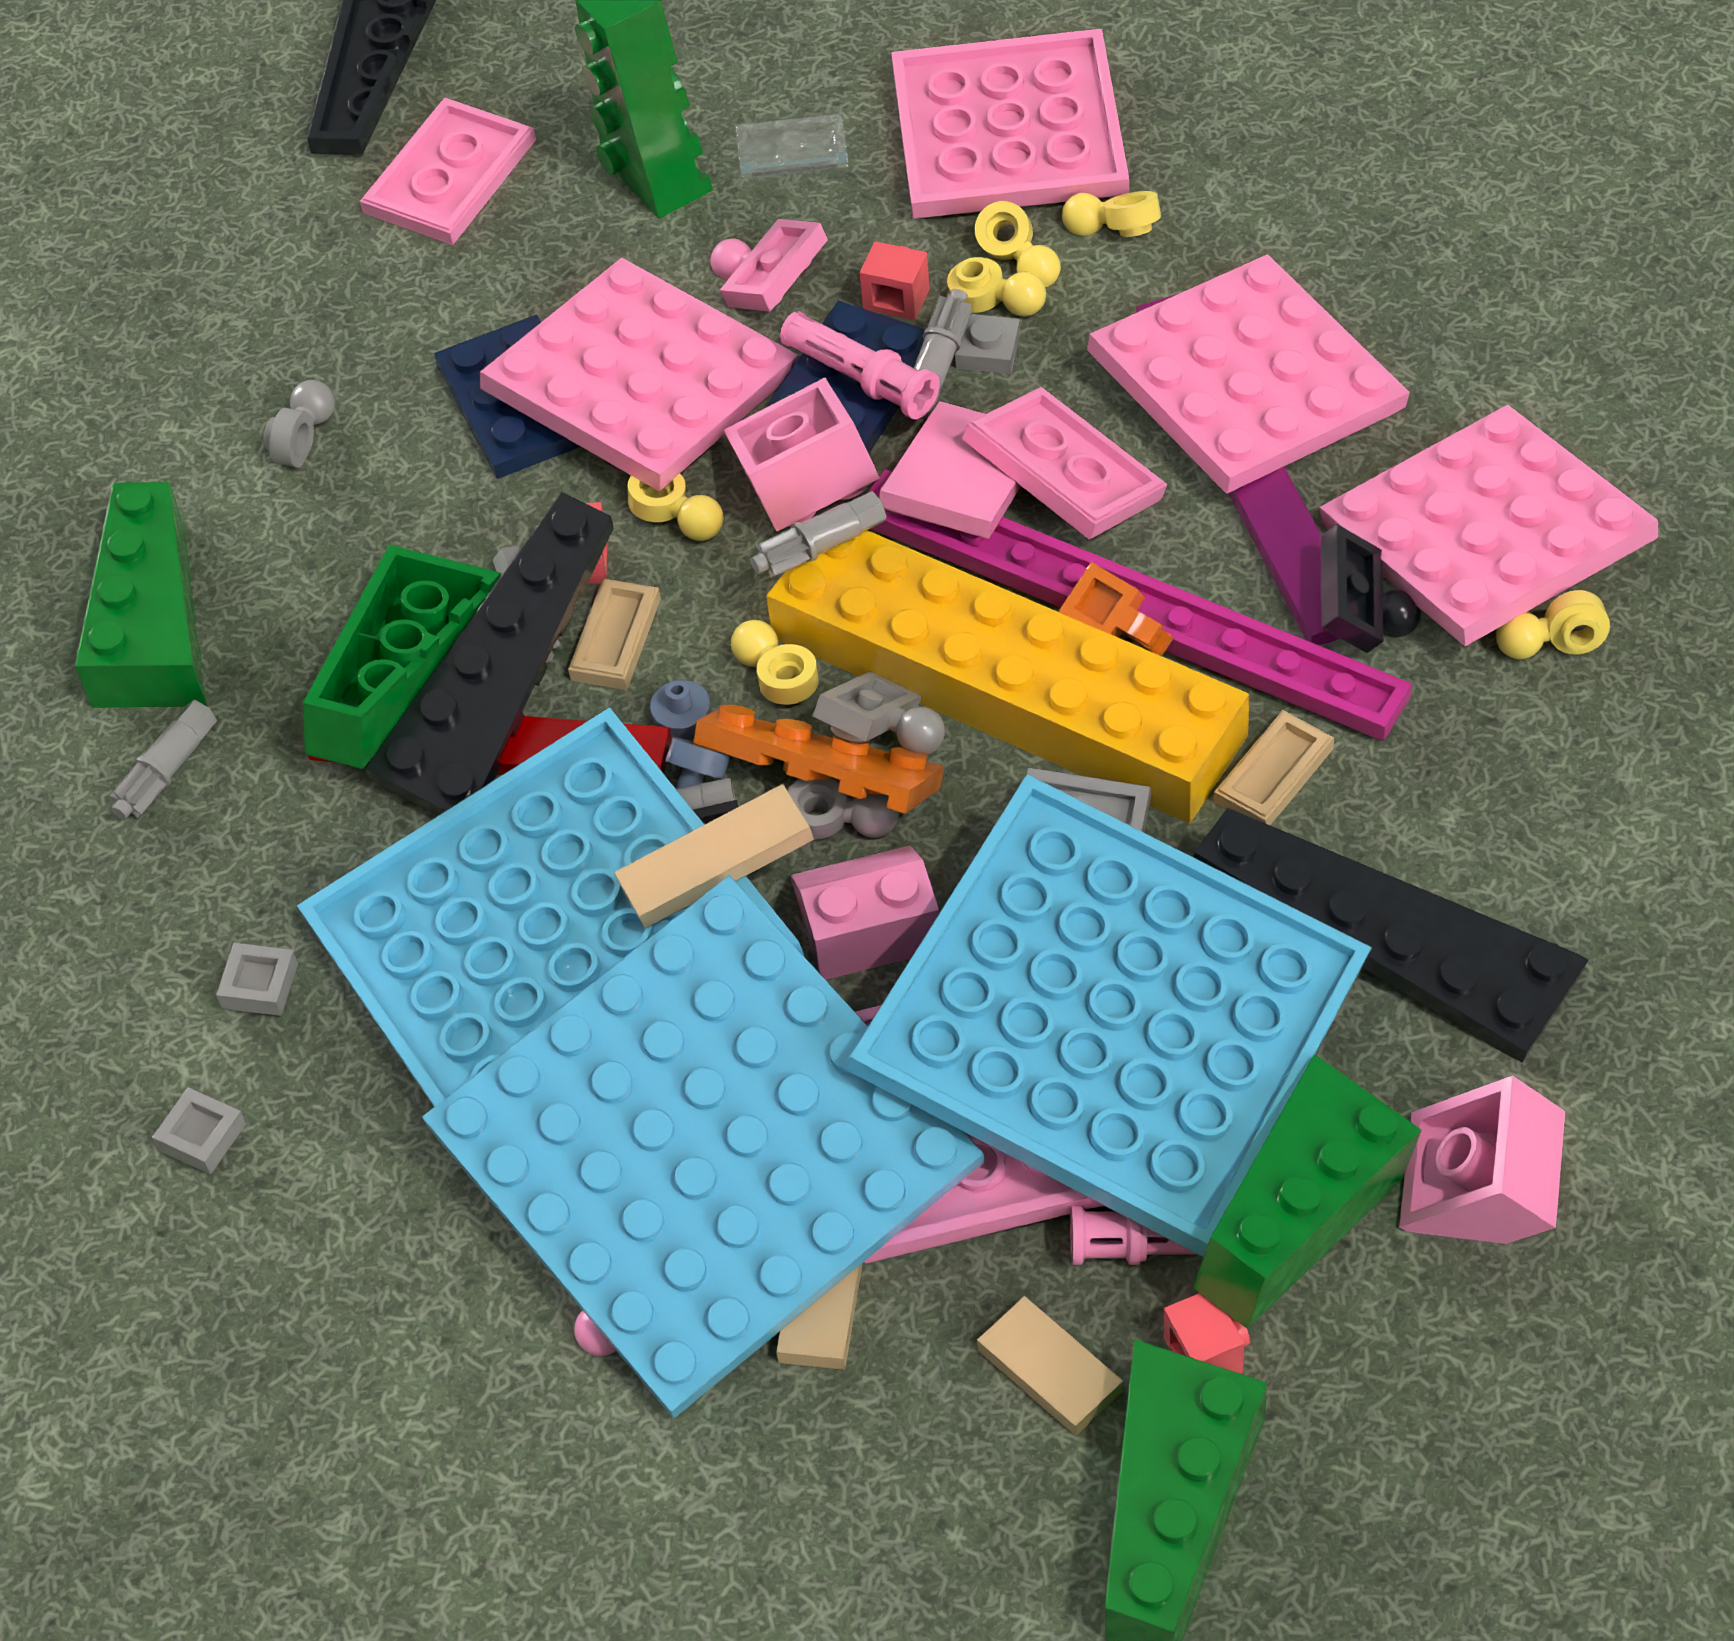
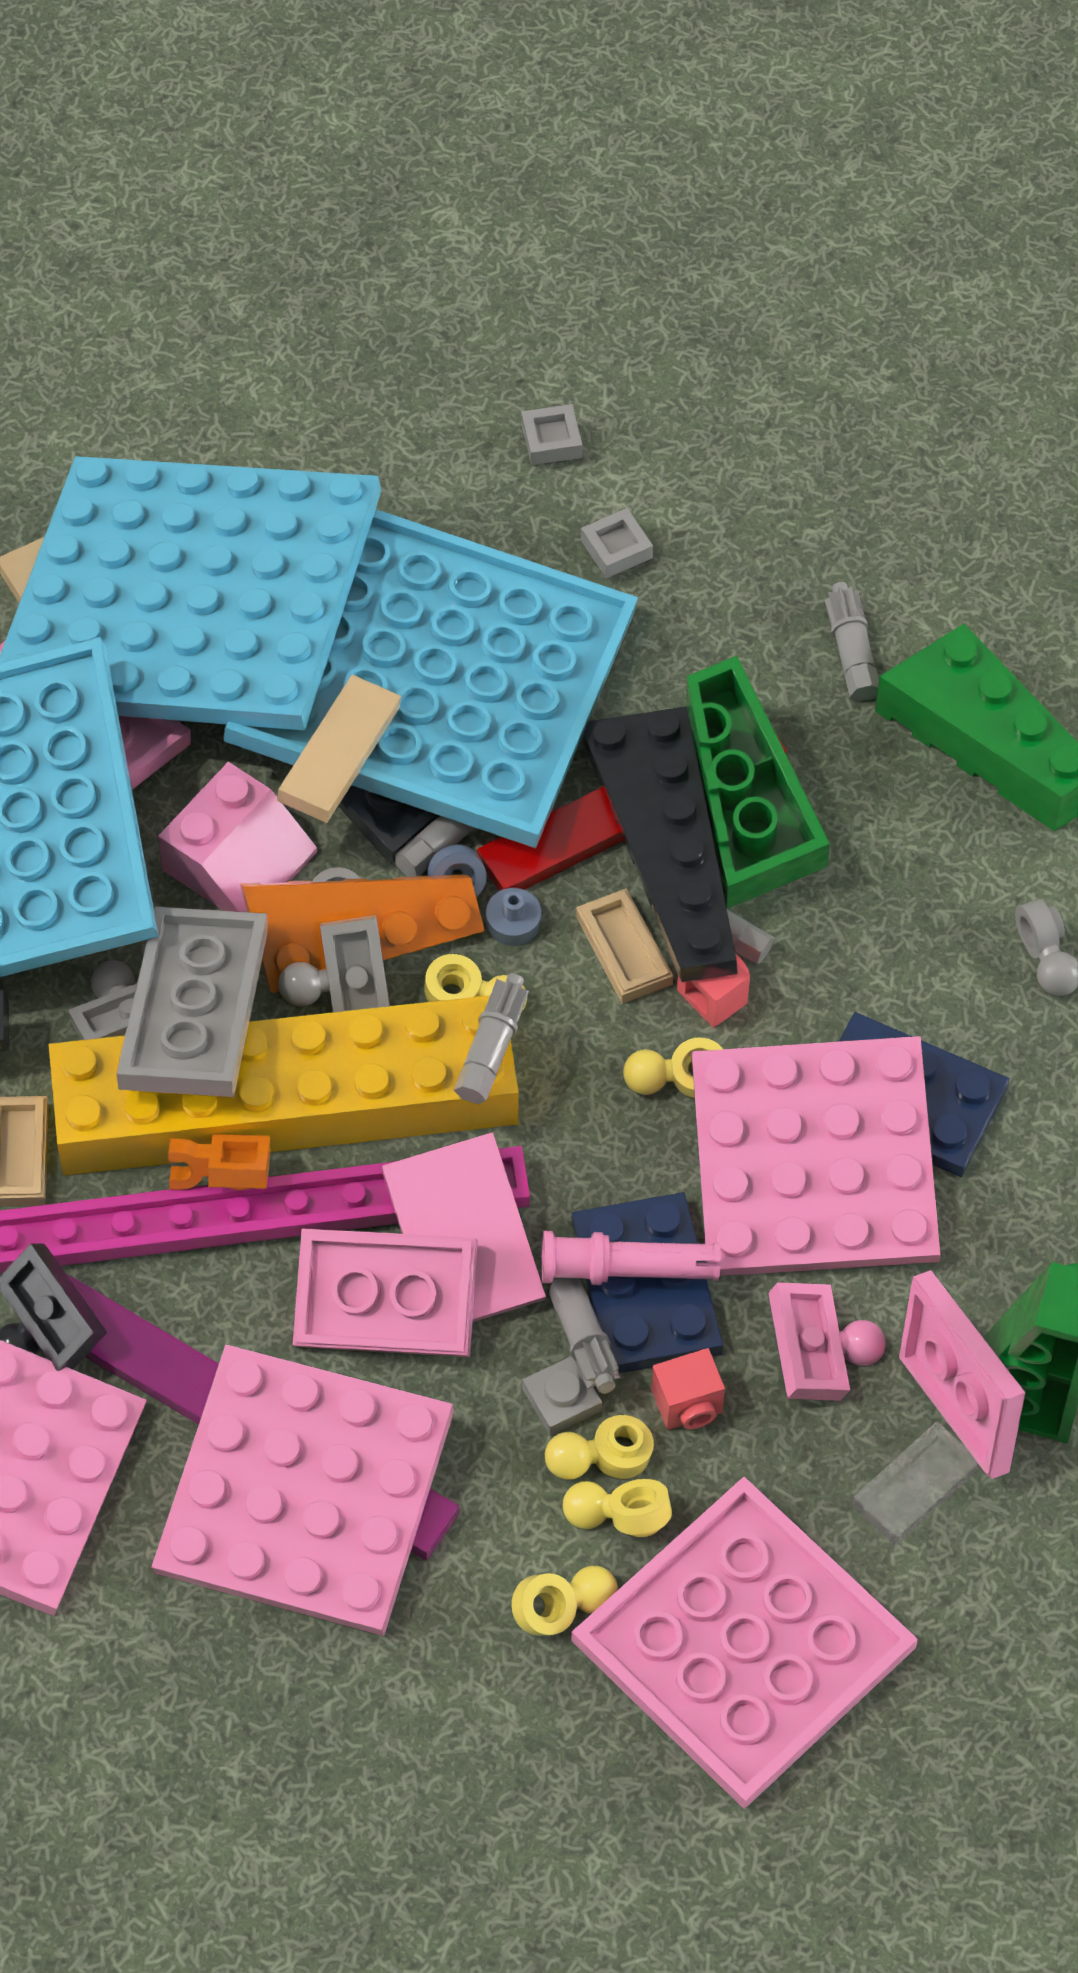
camera: 135 degrees right, 5 degrees up
bright pink slope [723,378,880,531] -> none
none -> light grey plate [116,907,268,1097]
none -> bright pink tile [899,1270,1025,1479]

